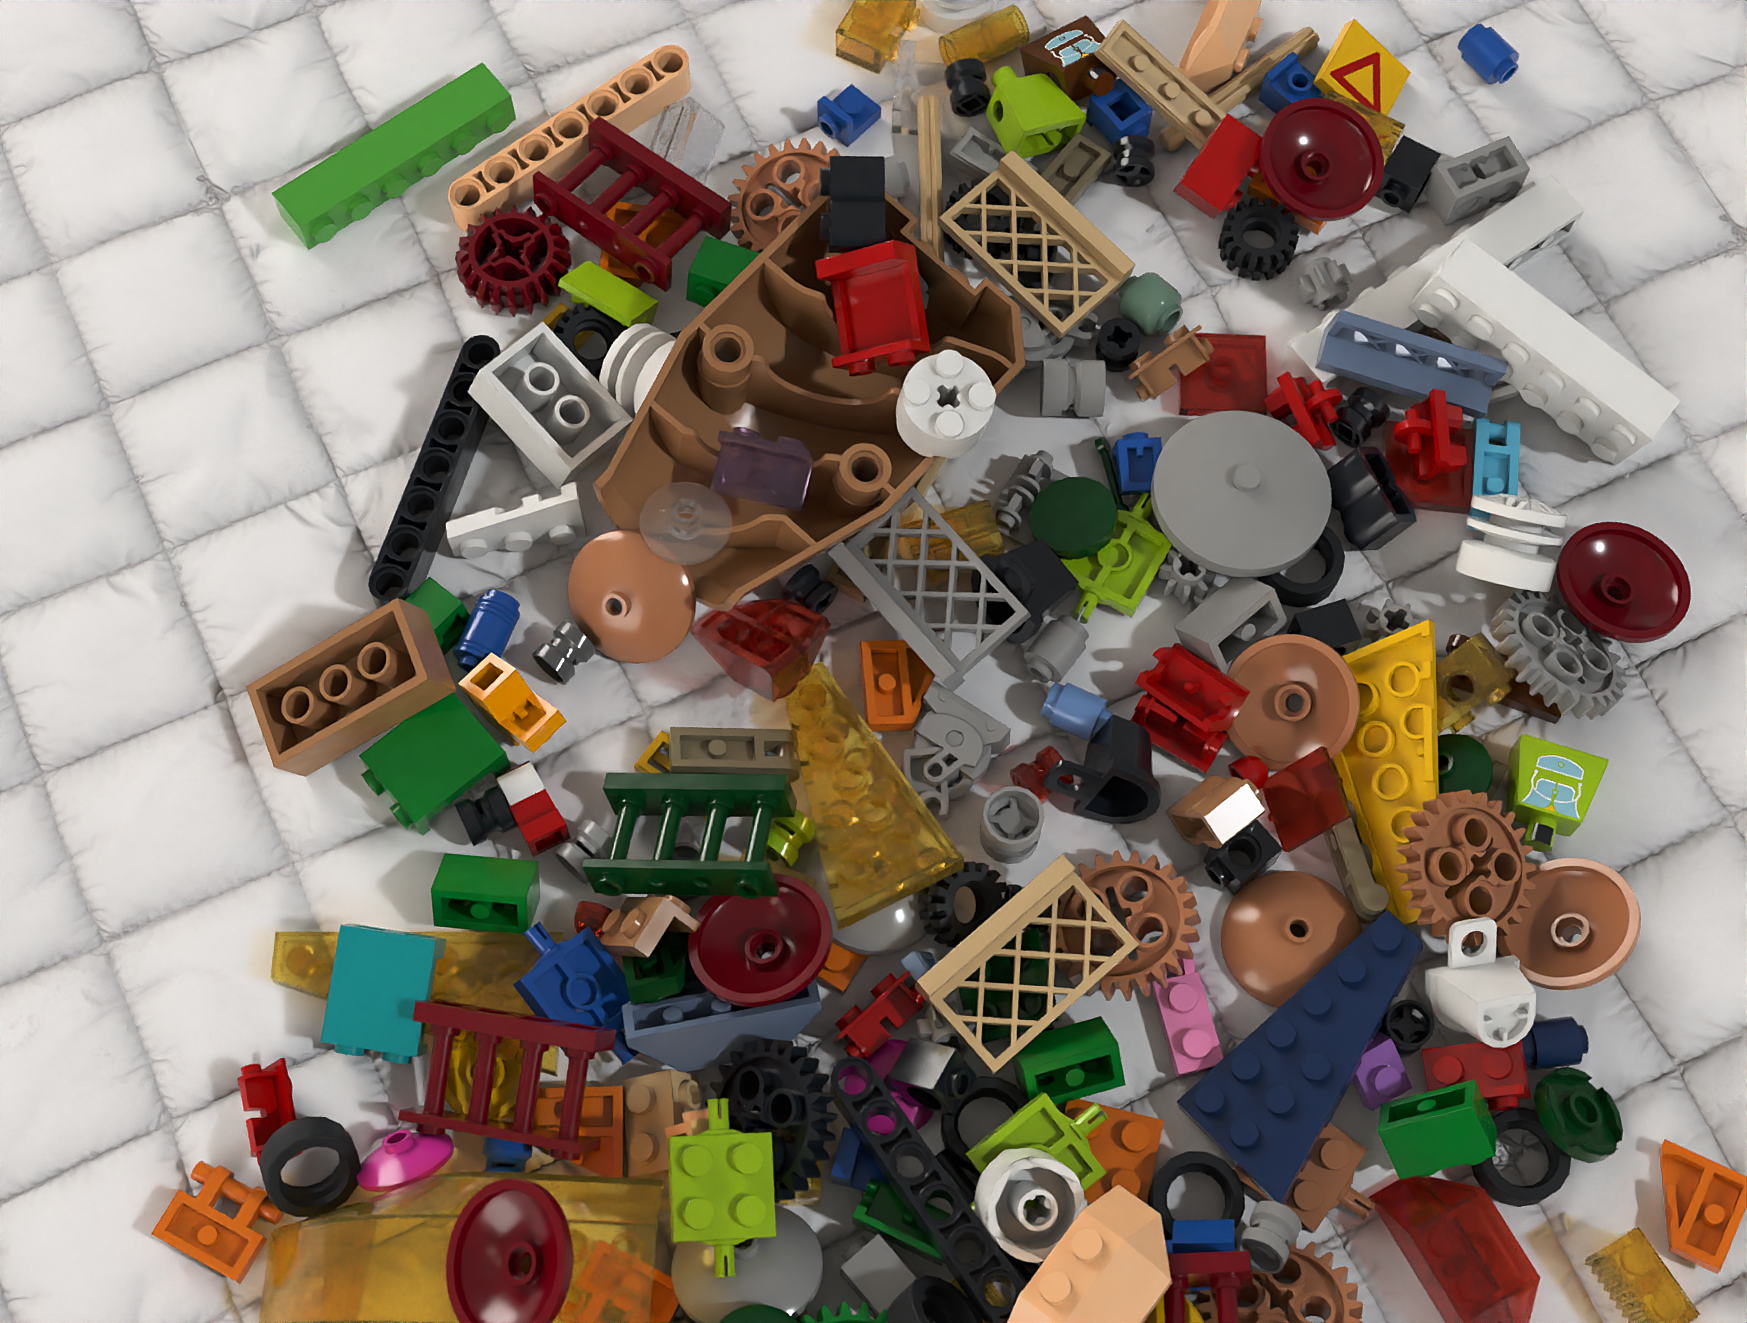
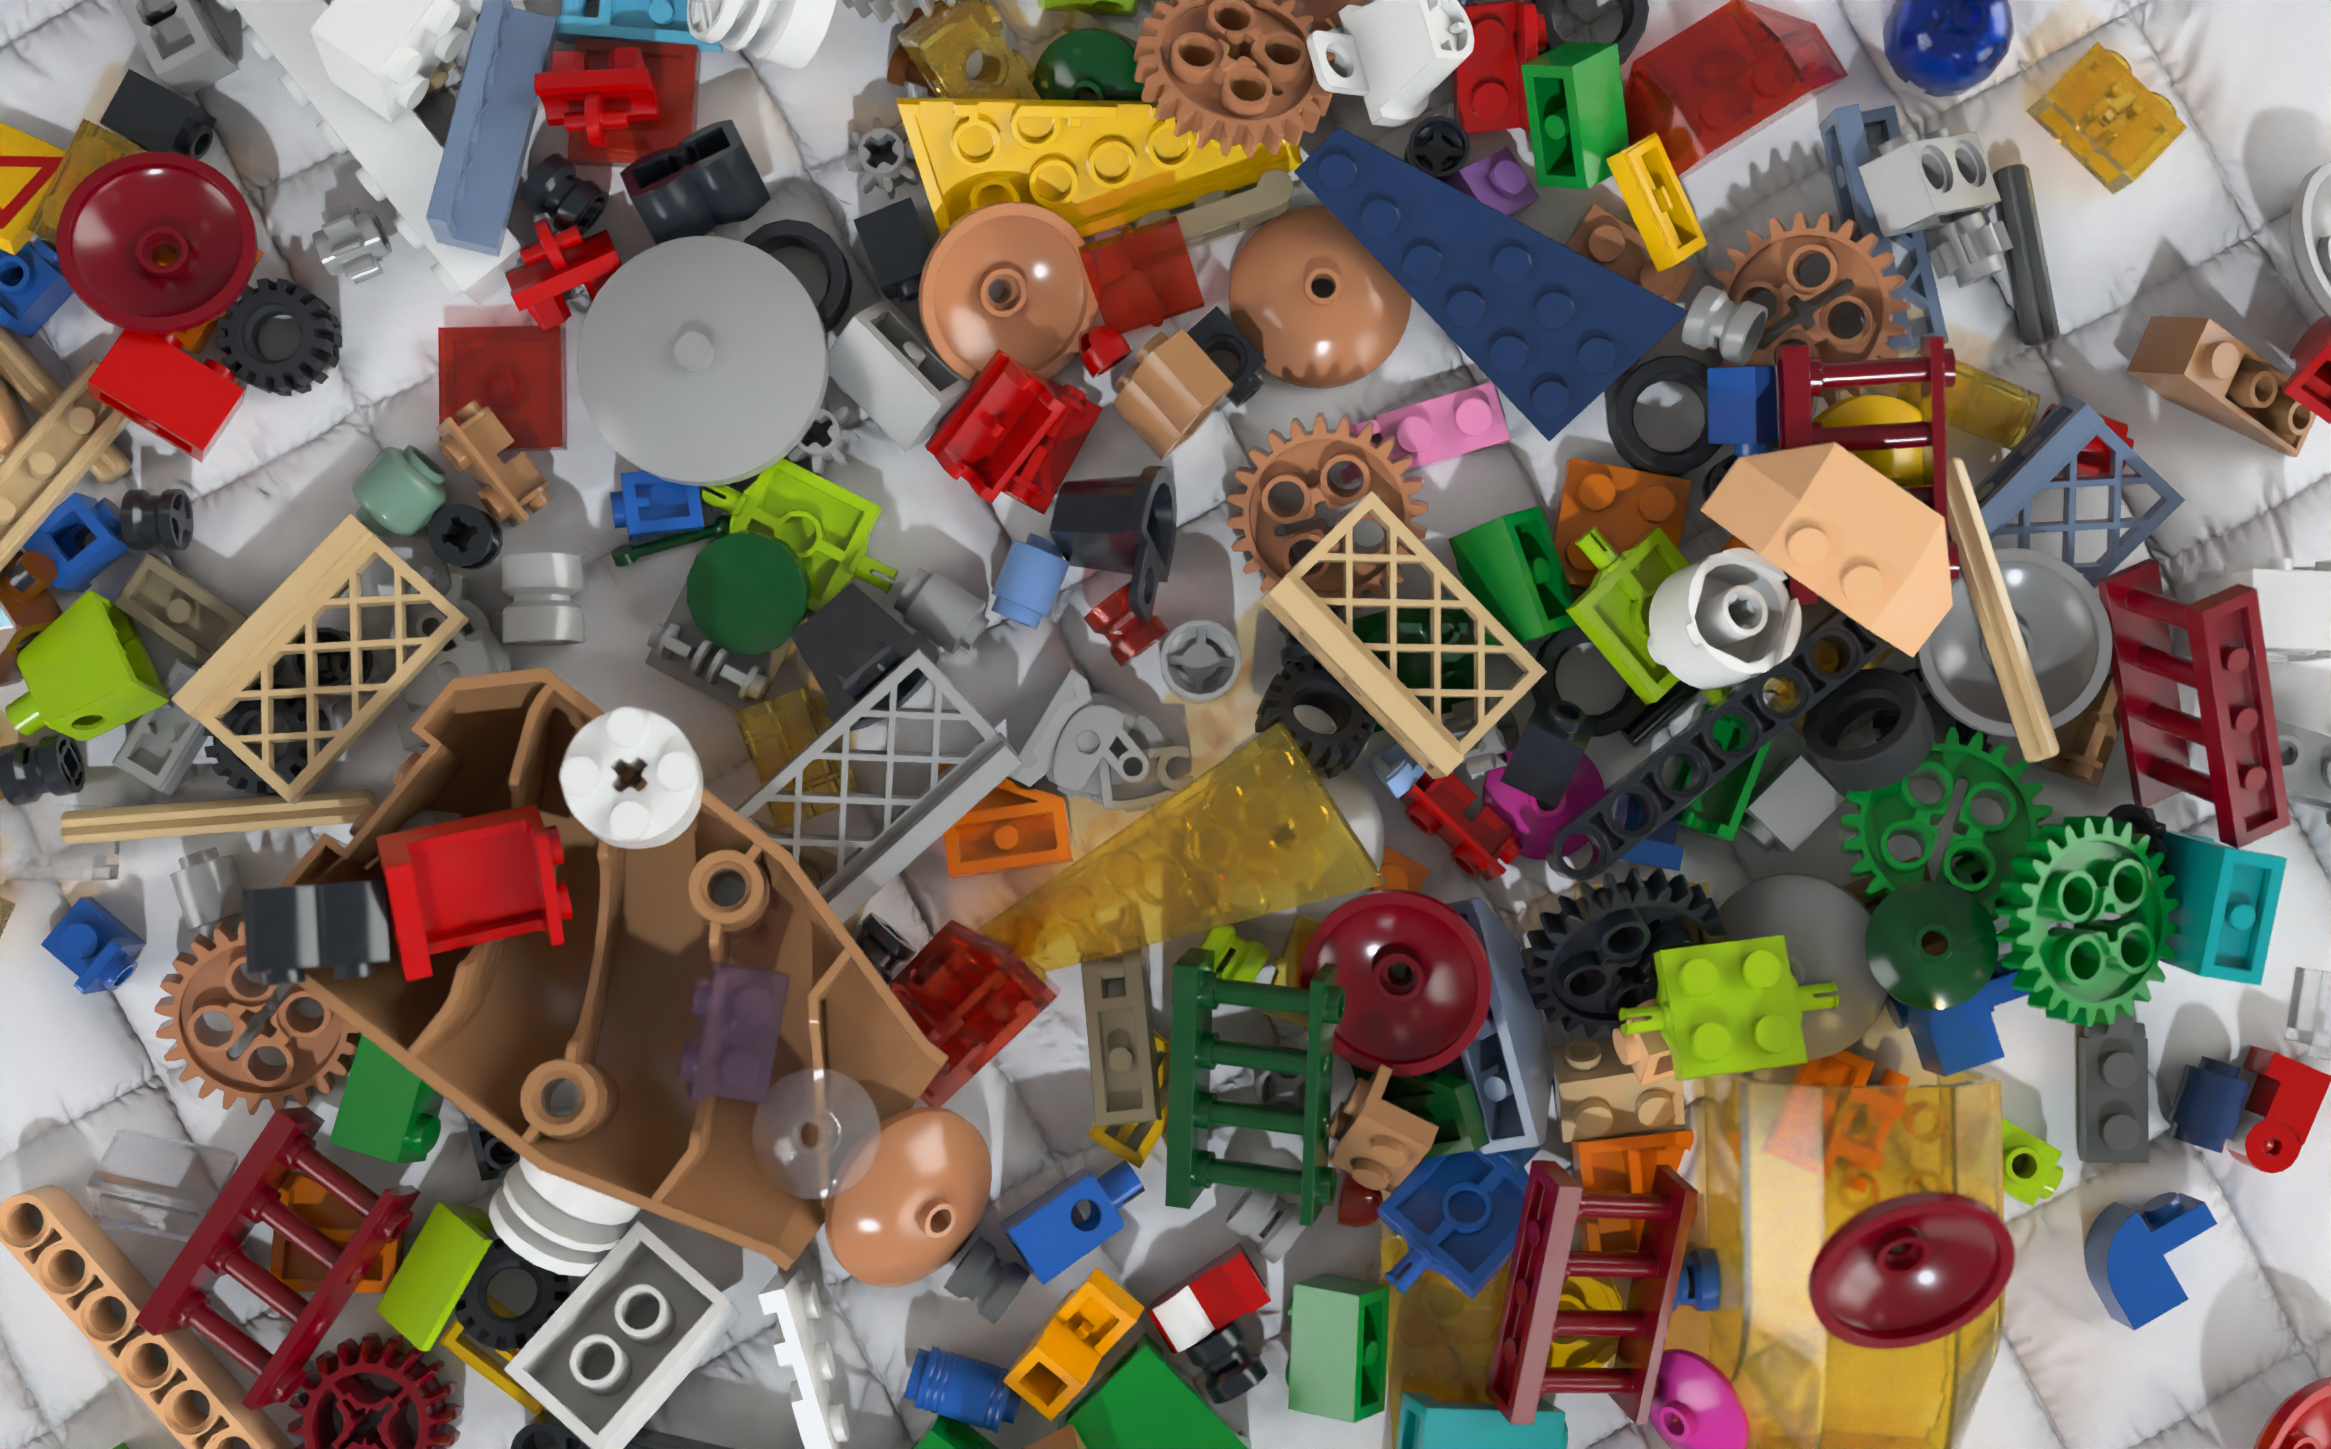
camera: 90 degrees left, 20 degrees up
none -> blue torso [999,1160,1145,1285]
none -> yellow tile [1606,132,1707,272]

